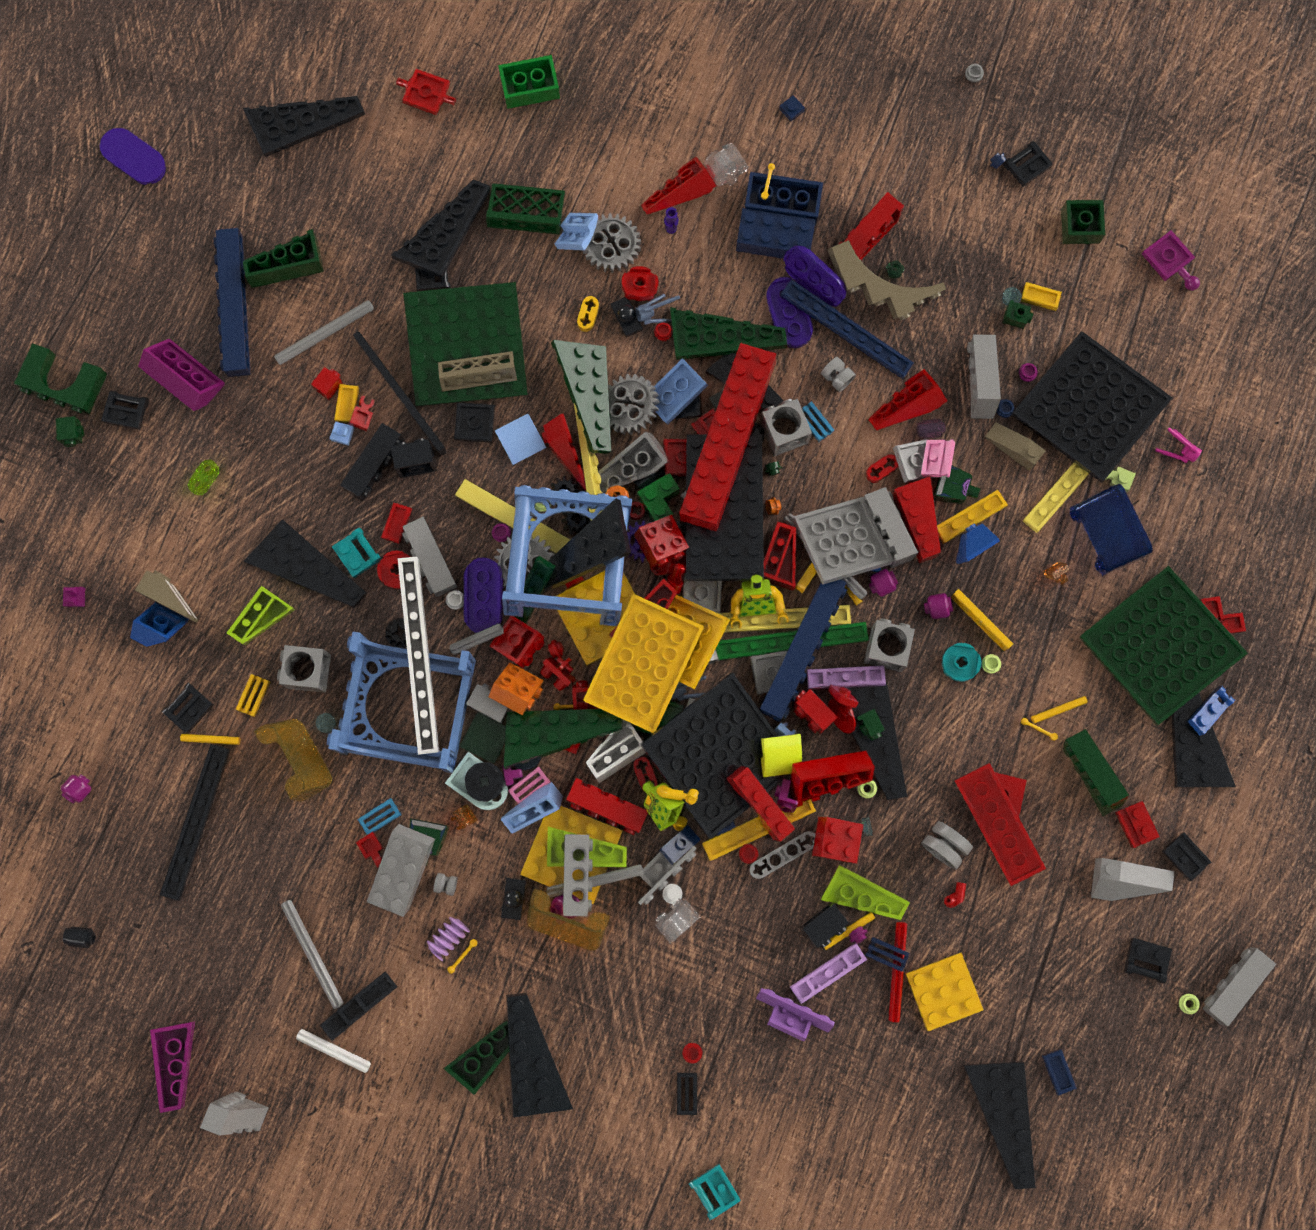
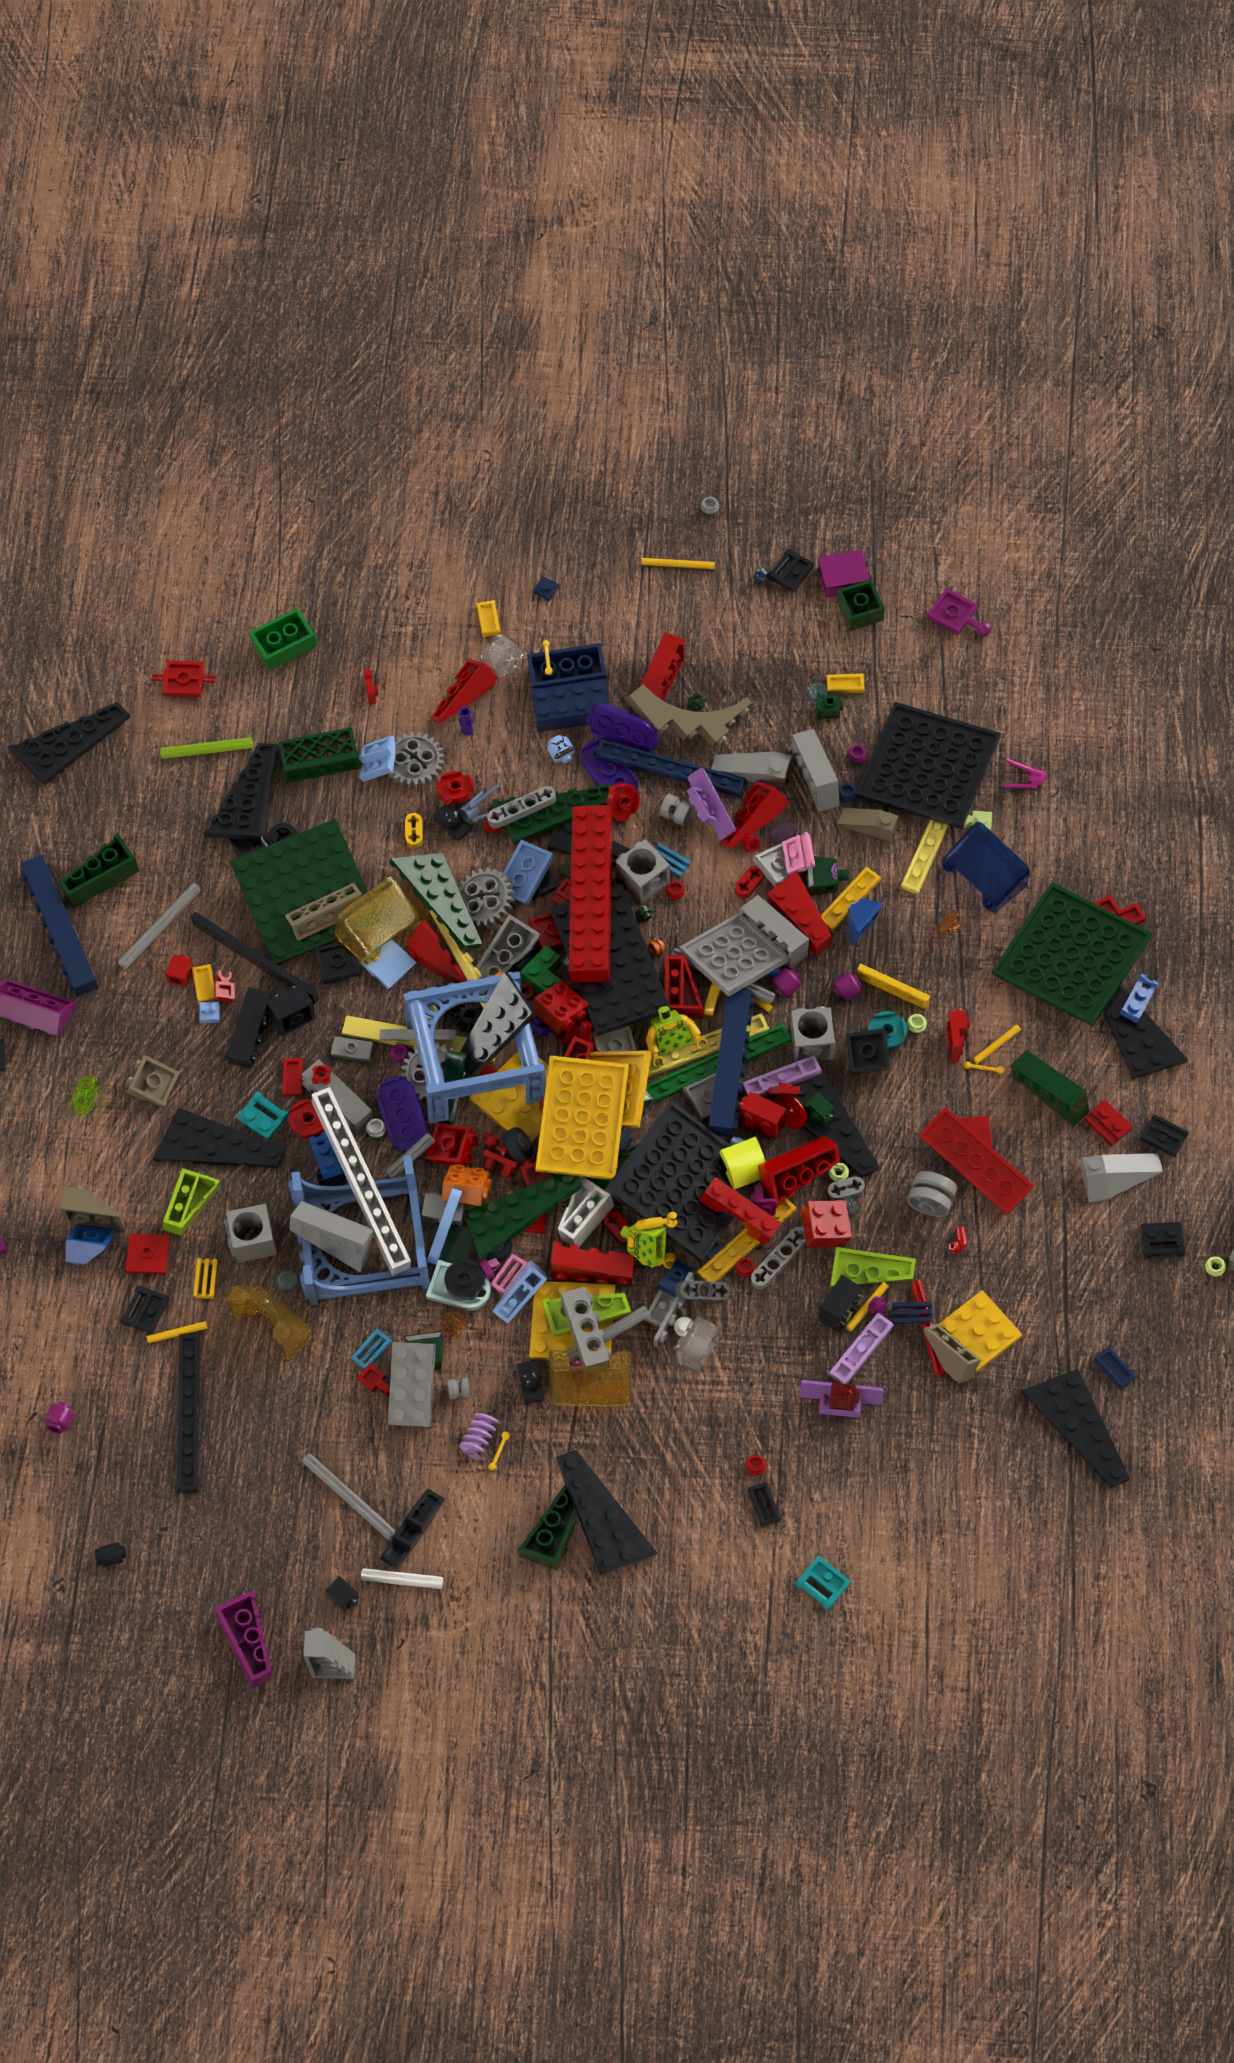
camera: 15 degrees left, 15 degrees down
none -> dark tan plate [124,1055,180,1108]
none -> red plate [125,1233,170,1275]
none -> lime axle [160,737,253,759]
none -> black gear [268,823,298,845]
none -> light grey wedge [289,1201,374,1273]
none -> blue plate [308,1132,342,1180]
none -> red plate [311,1065,332,1085]
none -> black brick [325,1576,359,1613]
none -> light grey plate [331,1036,373,1062]
none -> clear yellow windscreen [335,876,423,965]
none -> red plate [363,669,379,704]
none -> light grey beam [379,1029,456,1041]
none -> light blue beam [427,1188,462,1265]
none -> yellow tile [476,600,501,637]
none -> light grey beam [487,786,556,828]
none -> black wheel [504,1127,533,1162]
none -> light blue head [547,735,575,764]
none -> red plate [606,783,640,821]
none -> yellow bar [642,558,715,569]
none -> red plate [666,881,685,900]
none -> dark grey beam [675,1281,730,1301]
none -> medium lavender bracket [687,768,736,840]
none -> light grey wedge [711,751,793,789]
none -> red plate [742,833,761,852]
none -> magenta brick [818,550,872,598]
none -> light grey beam [828,1176,865,1201]
none -> clear red brick [829,1380,860,1411]
none -> black brick [846,1028,892,1075]
none -> dark tan slope [923,1323,981,1383]
none -> red plate [946,1009,970,1063]

